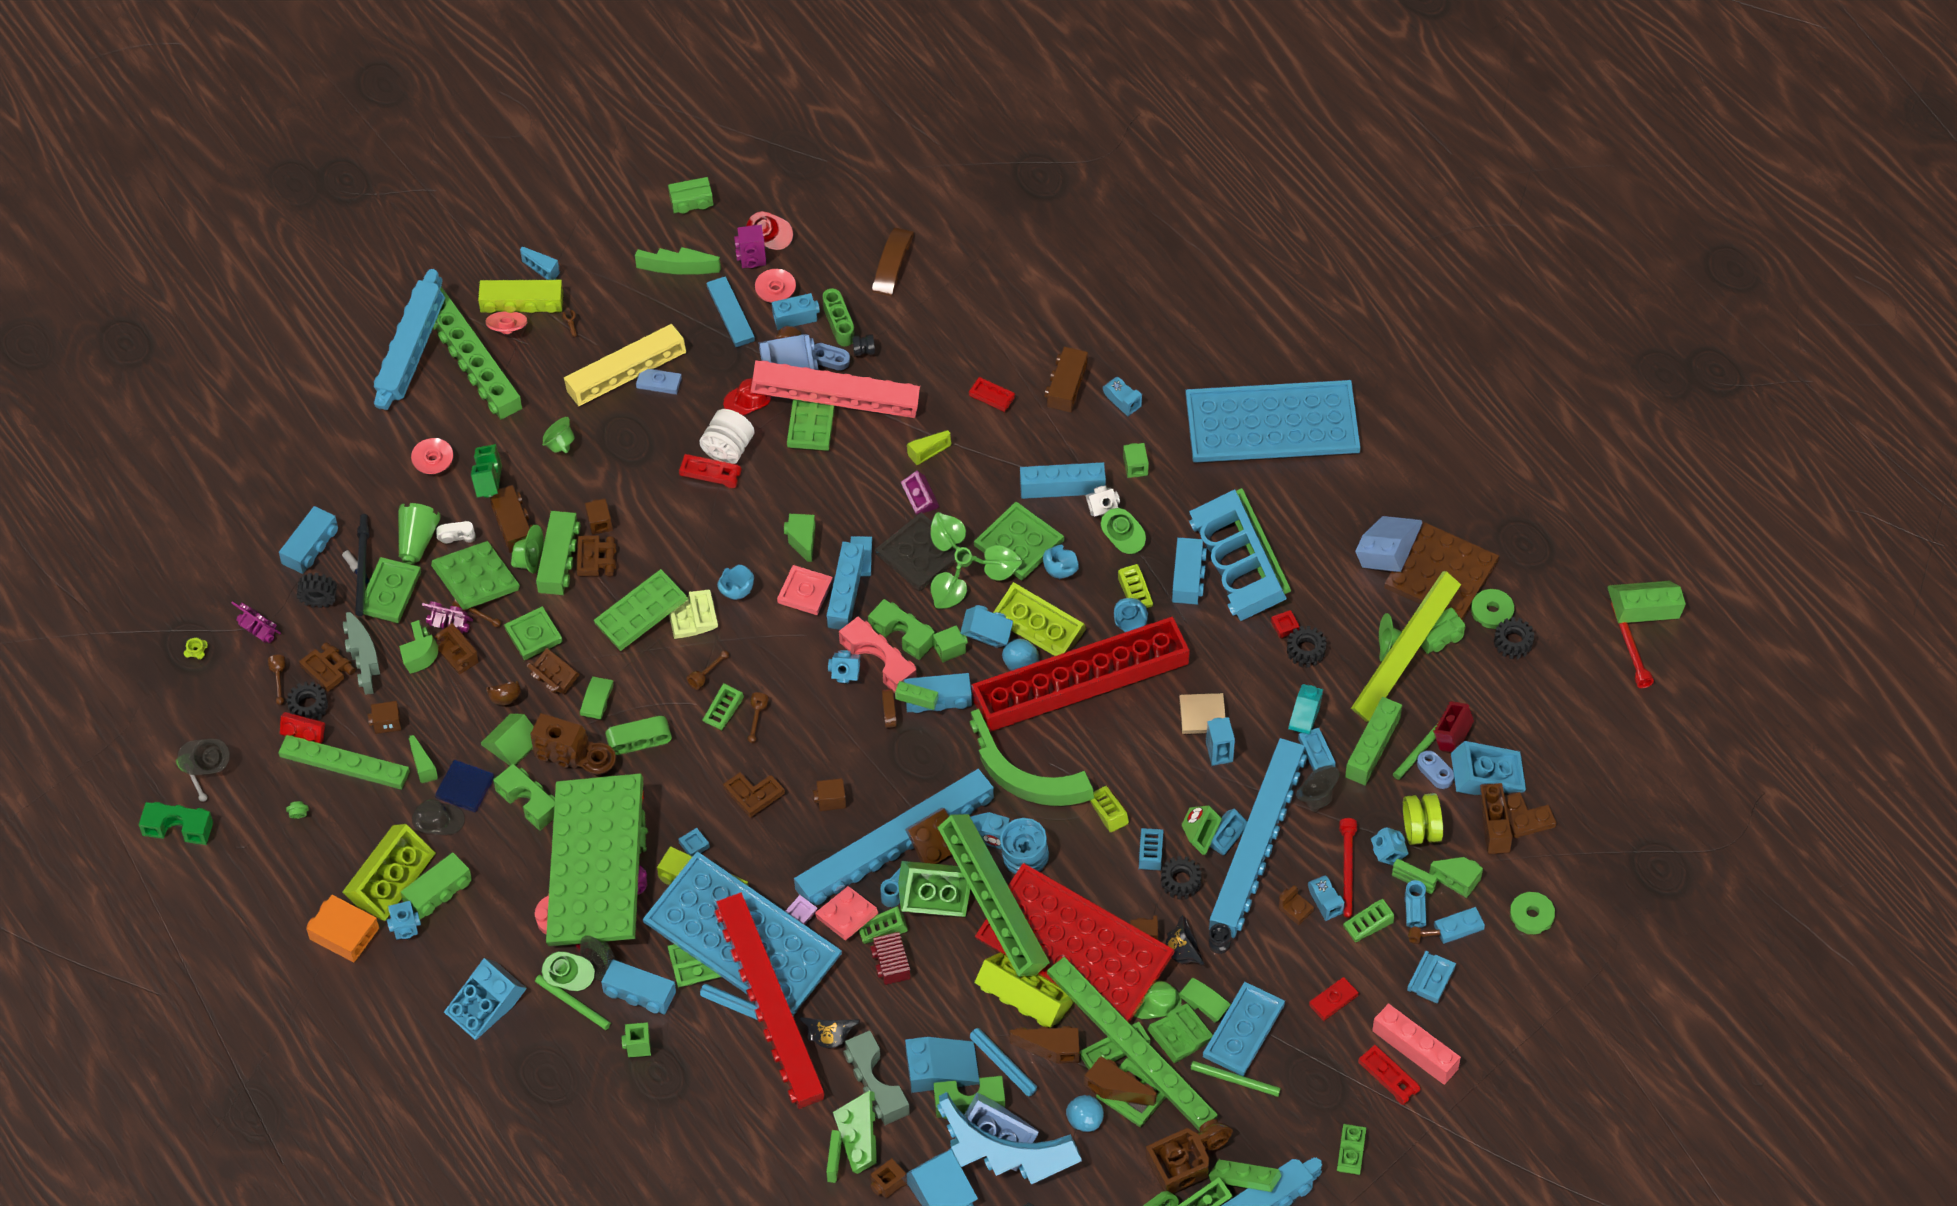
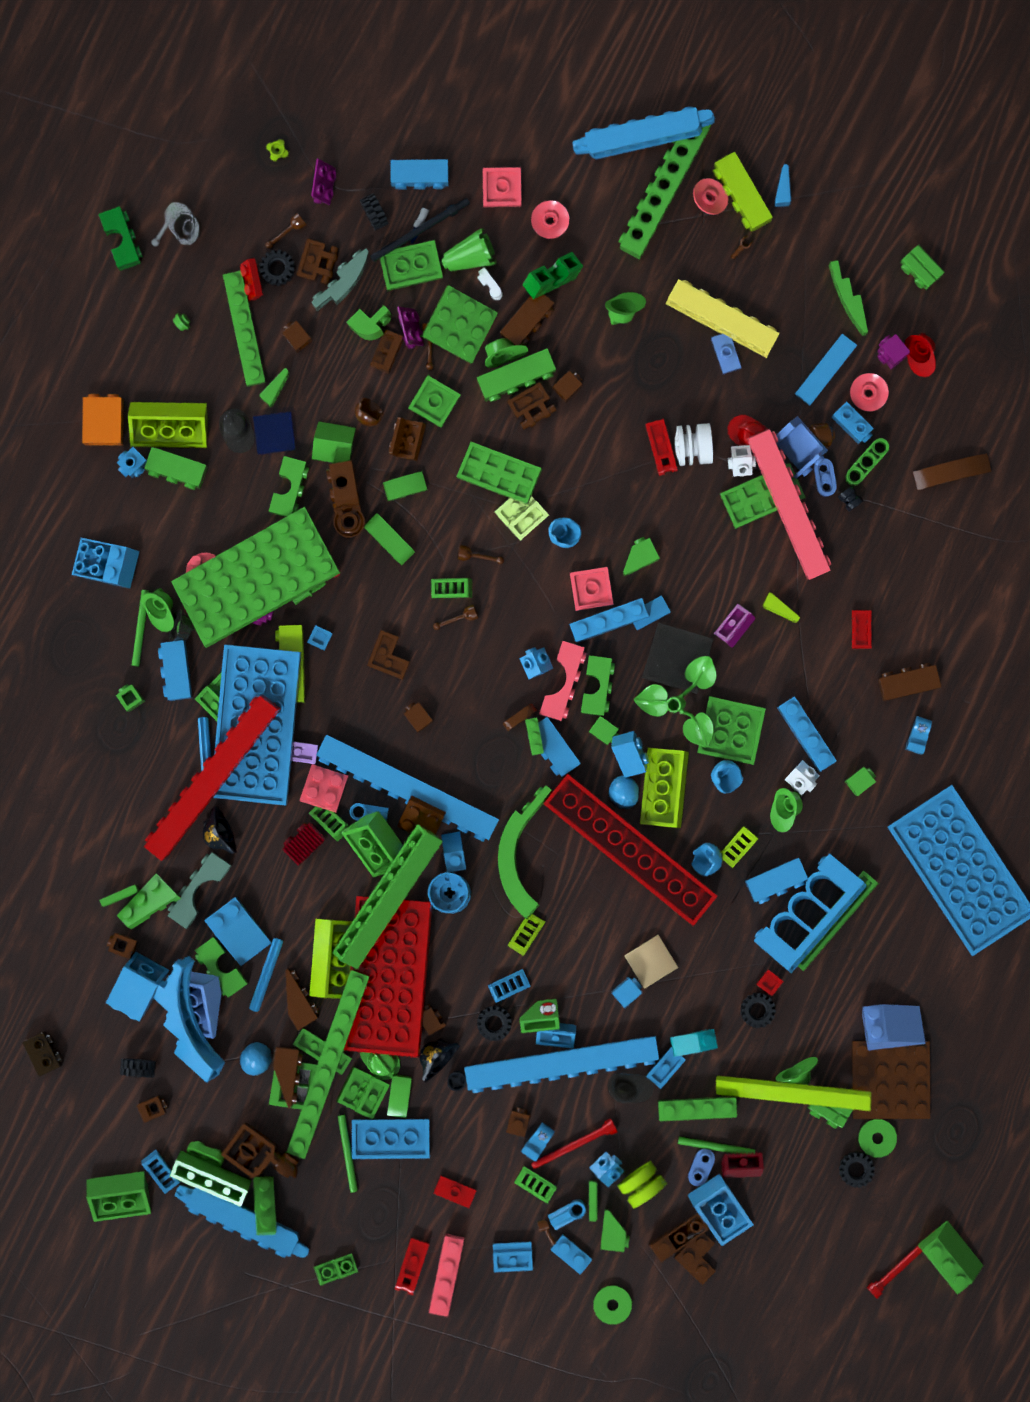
camera: 65 degrees right, 30 degrees up
none -> coral plate [483,167,521,207]
none -> white brick [728,445,756,476]

